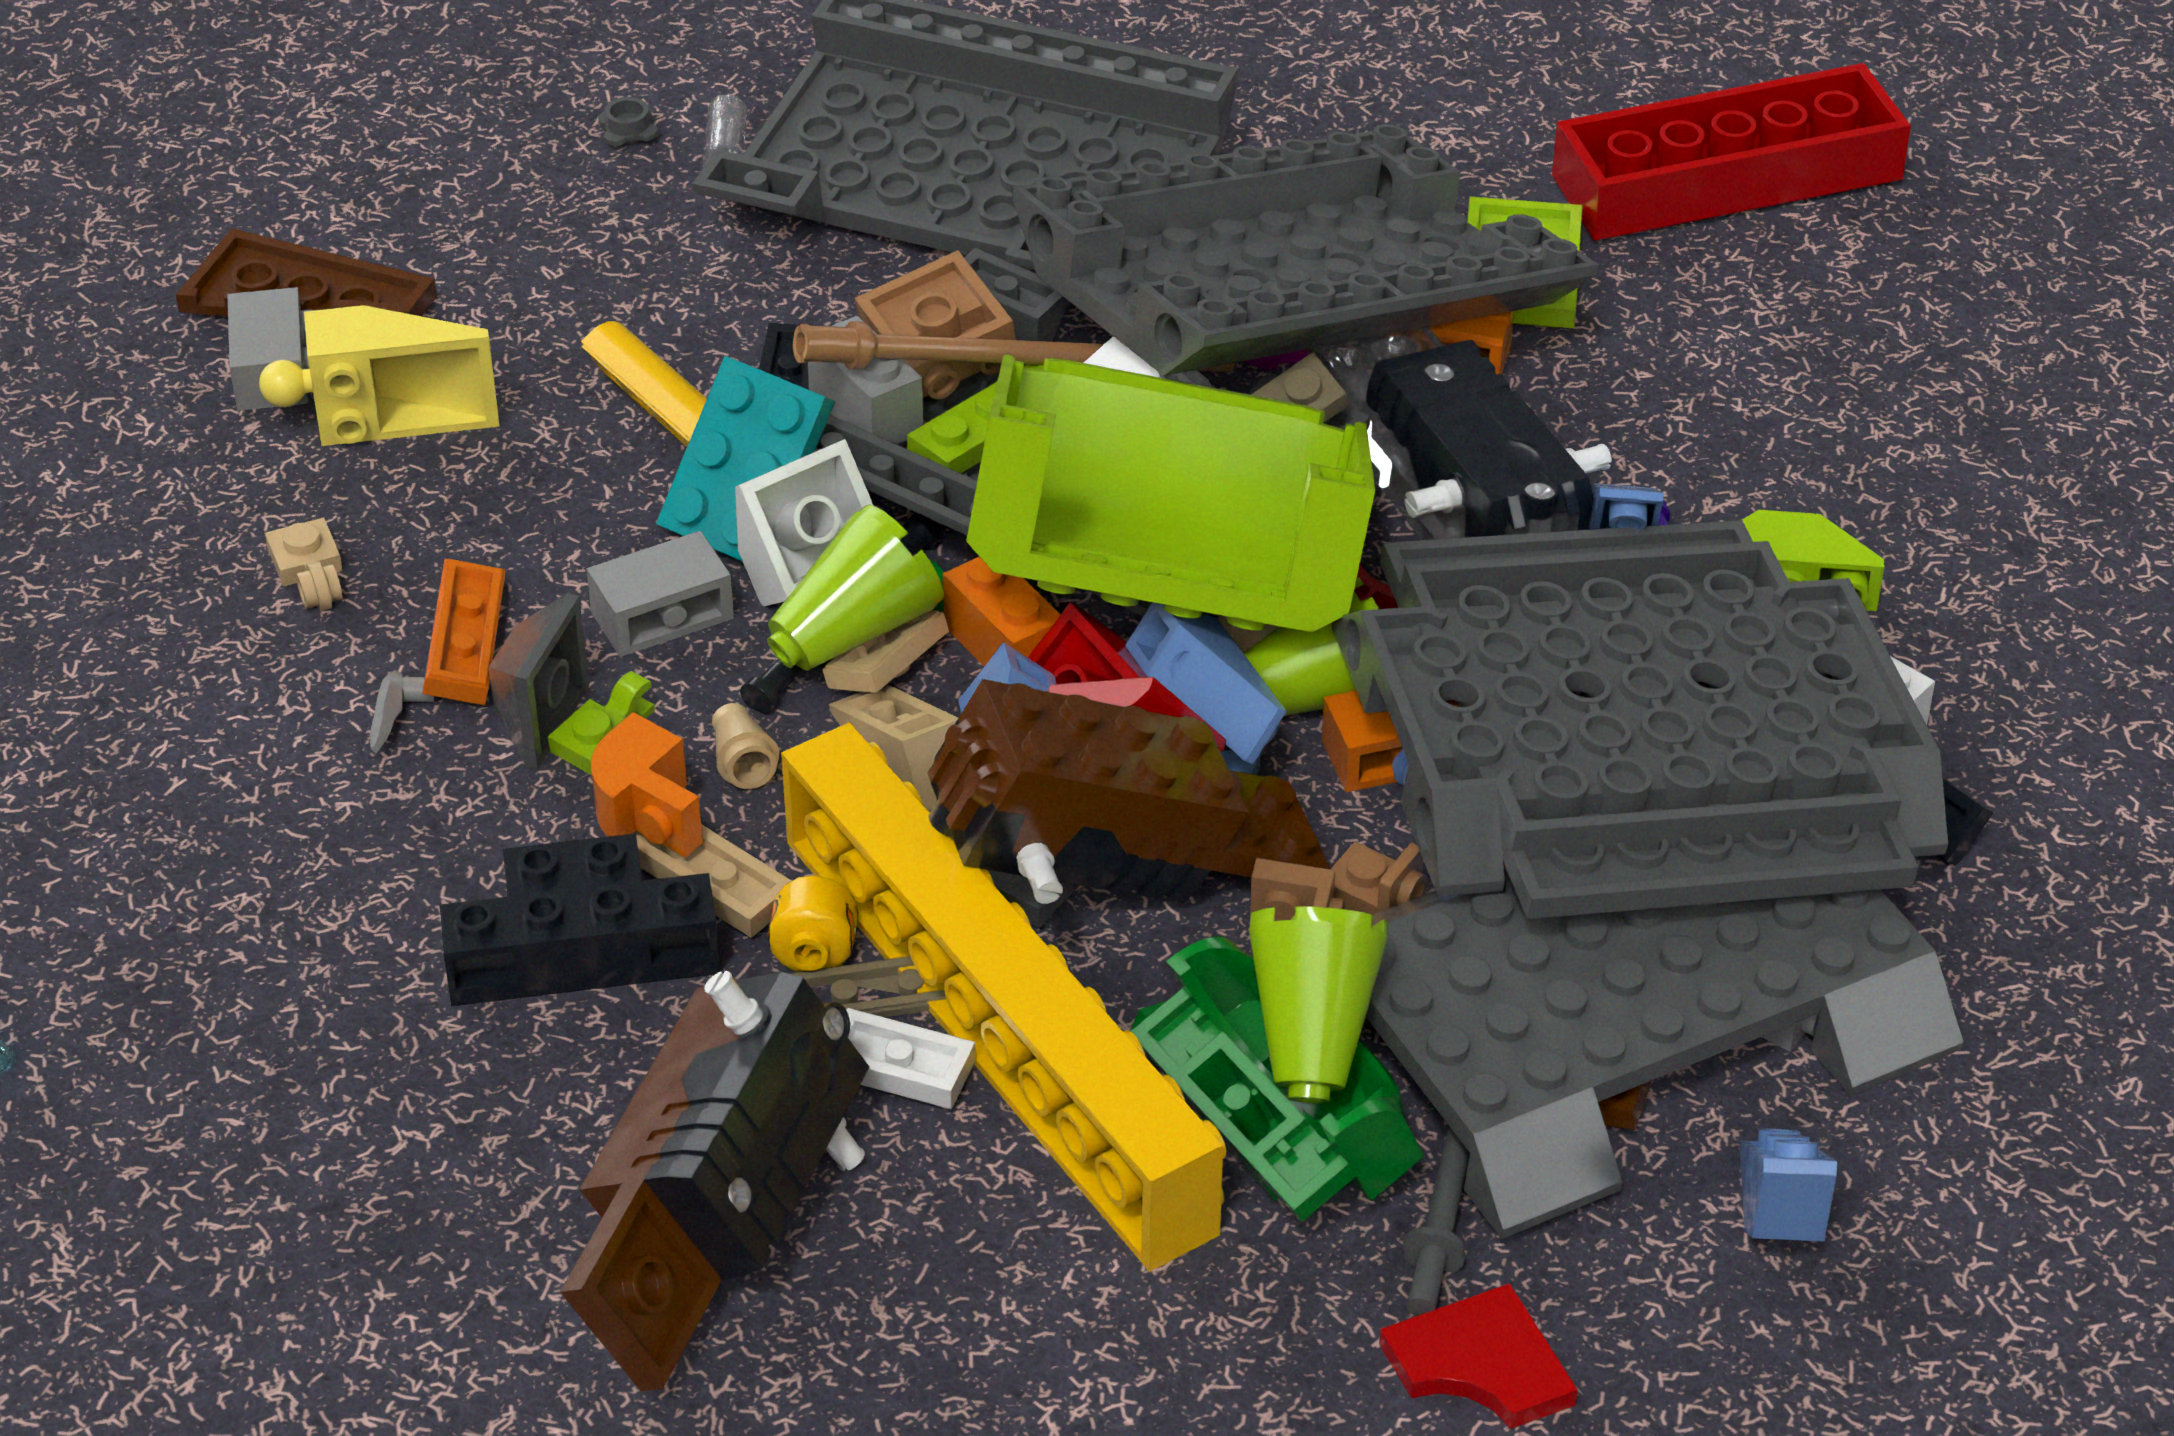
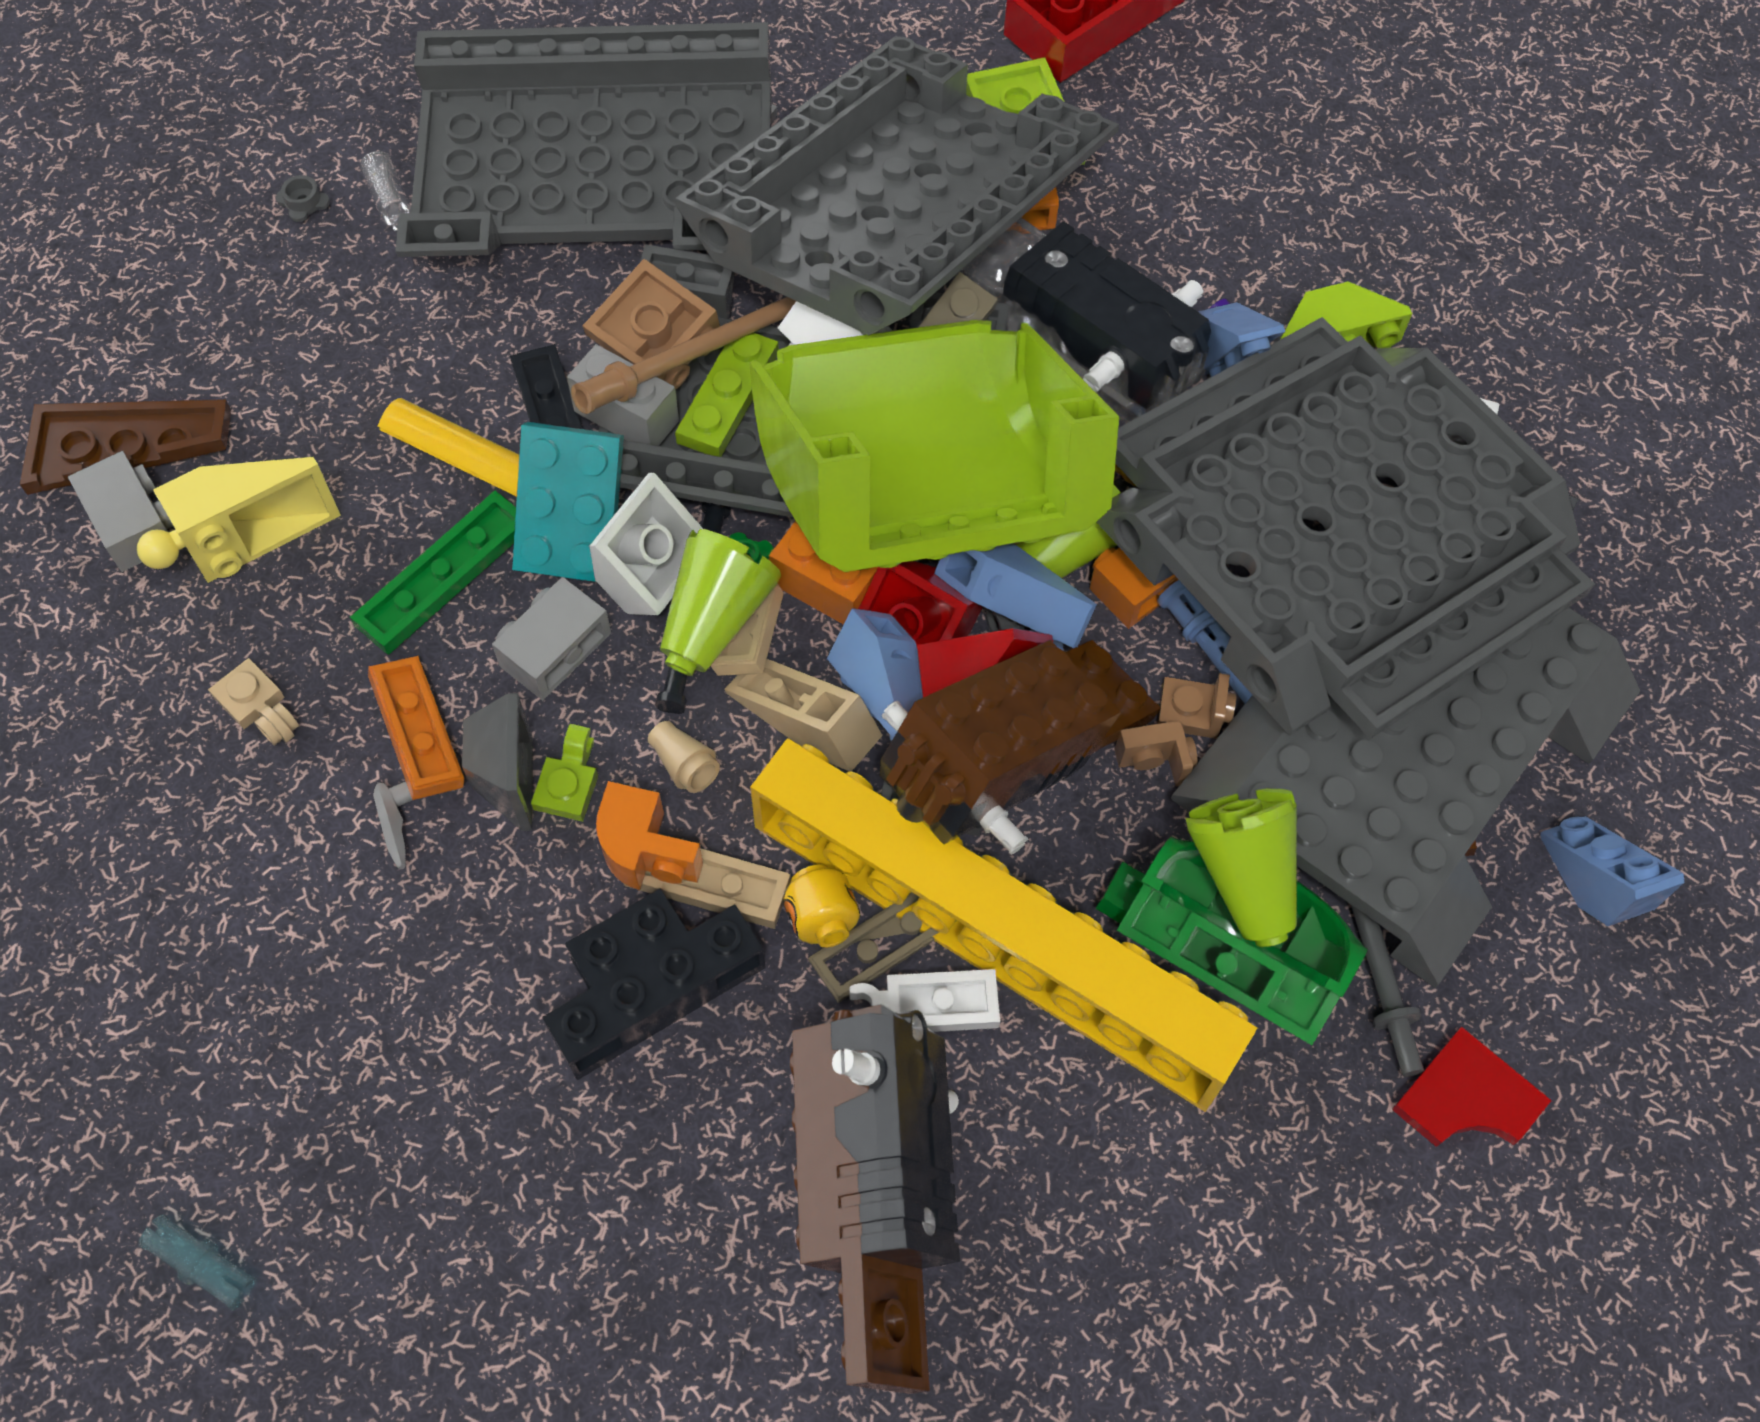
camera: 25 degrees left, 20 degrees up
none -> green plate [350,490,516,655]

